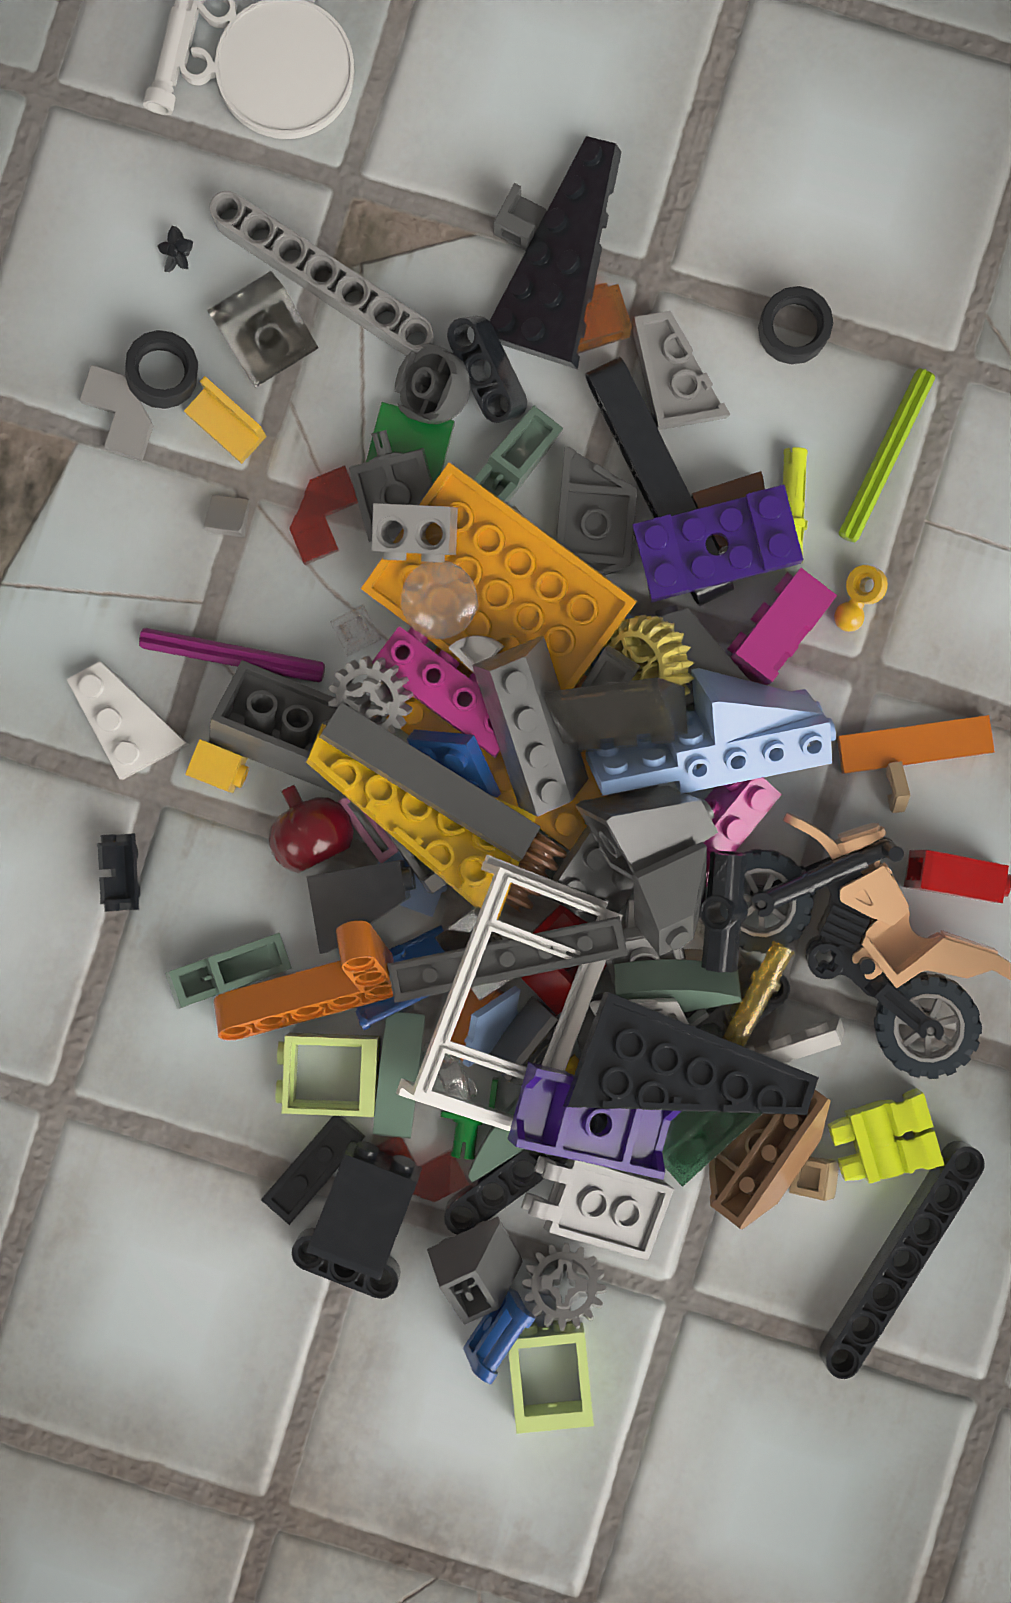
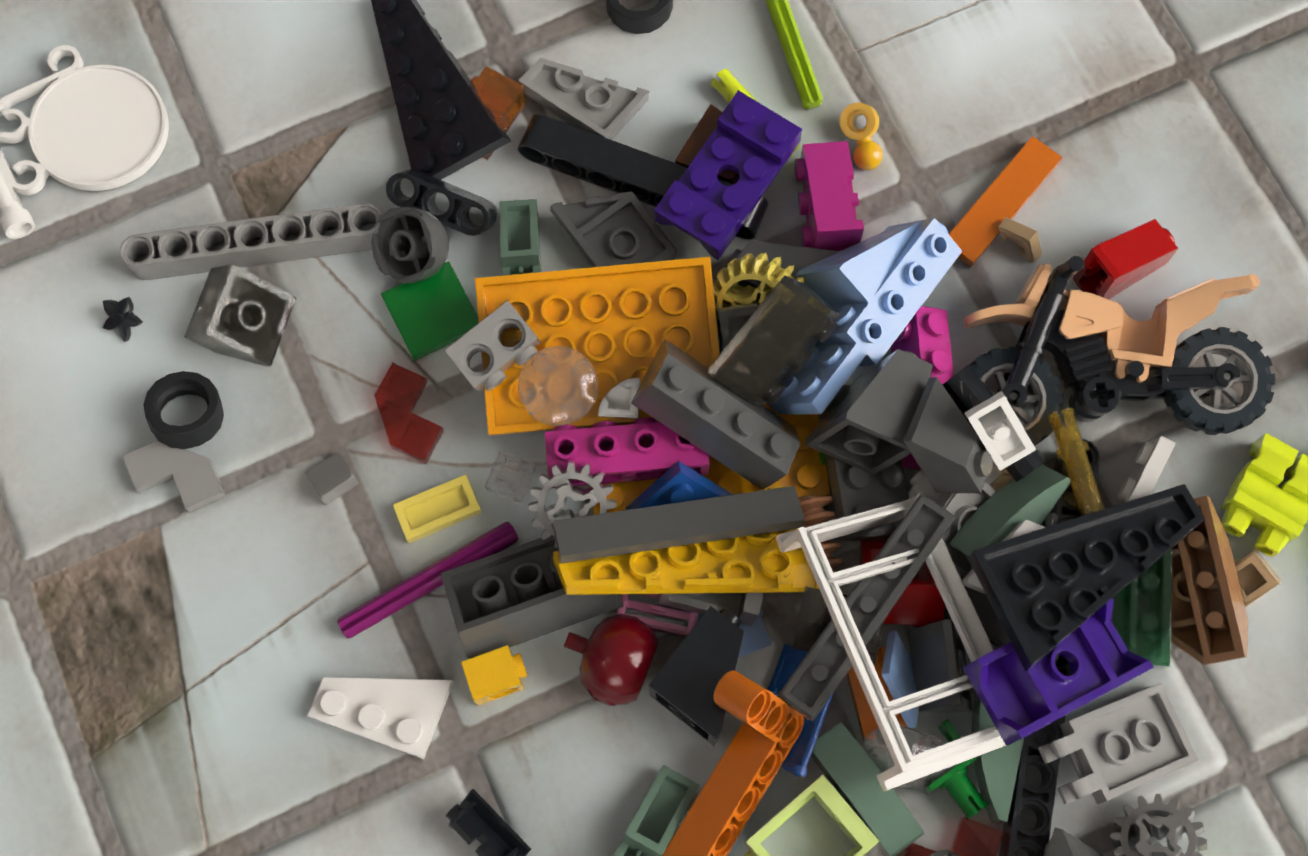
camera: 45 degrees left, 15 degrees down
yellow panel [184,376,267,464] -> none
dark grey plate [349,430,433,542] -> none
dark grey panel [494,183,547,251] -> none
none -> light yellow tile [393,474,482,543]
none -> white slope [965,391,1036,471]

